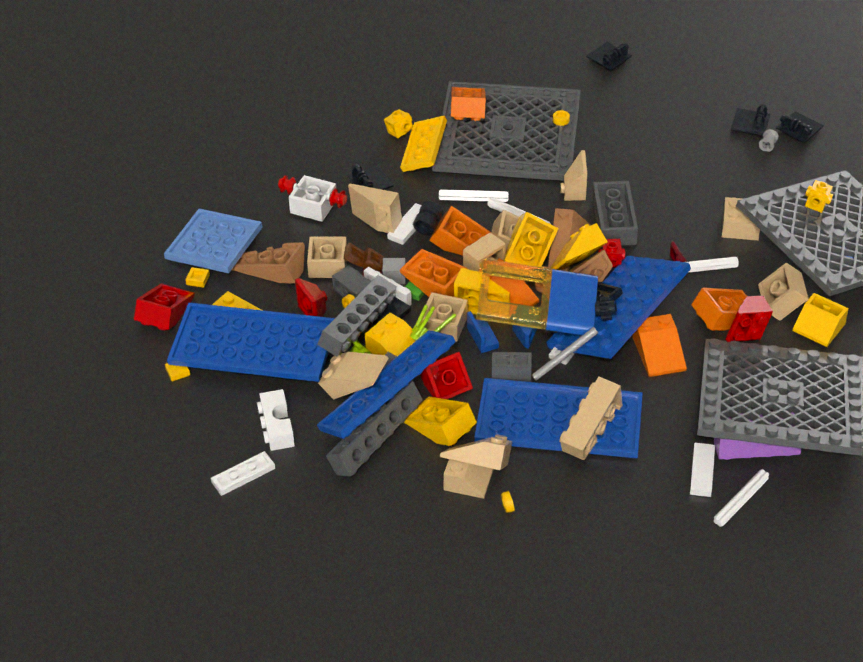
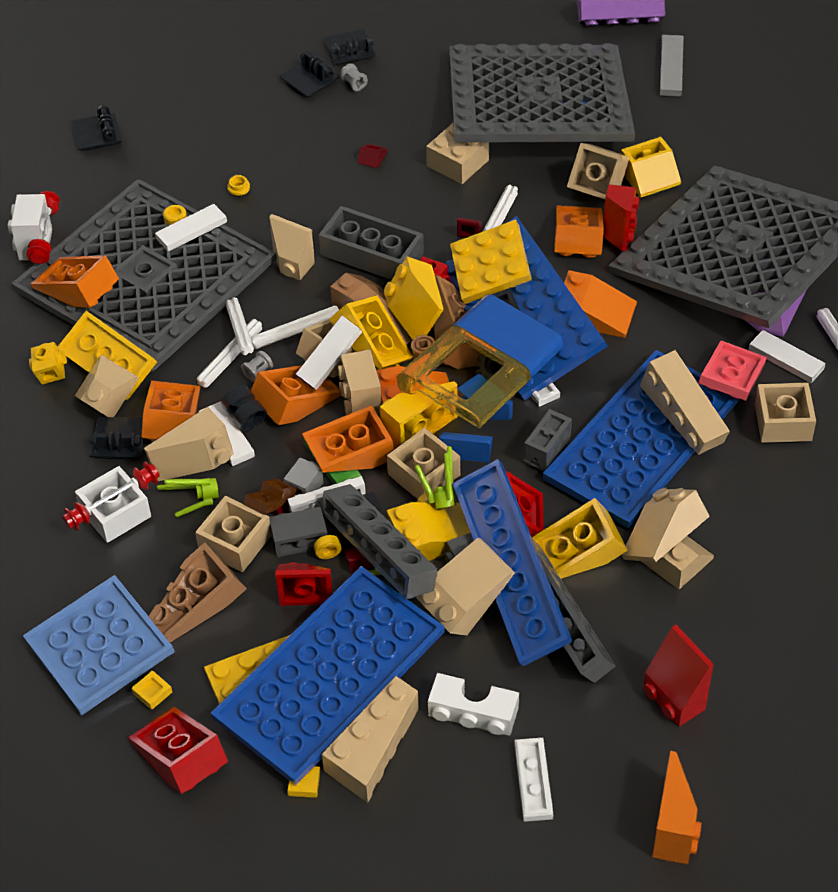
camera: 60 degrees left, 5 degrees up
yellow tile [501,491,515,513] -> none
light grey bar [532,327,598,381] -> none
black gear [595,296,617,321] -> none
yellow brick [805,180,833,213] -> none
none -> white brick [8,191,60,264]
none -> tan slope [75,355,139,417]
none -> orange slope [141,381,200,441]
none -> white tile [155,204,227,252]
none -> lime plant [157,478,219,517]
none -> white axle [225,297,254,355]
none -> yellow plate [227,175,250,196]
none -> light grey bush [241,351,273,382]
none -> white tile [296,316,363,390]
none -> tan wedge [322,676,419,803]
none -> dark red slope [358,144,388,168]
none -> yellow plate [450,220,532,304]
none -> red slope [643,625,714,727]
none -> orange slope [653,751,702,865]
none -> coral plate [699,341,767,401]
none -> tan brick [755,383,816,443]

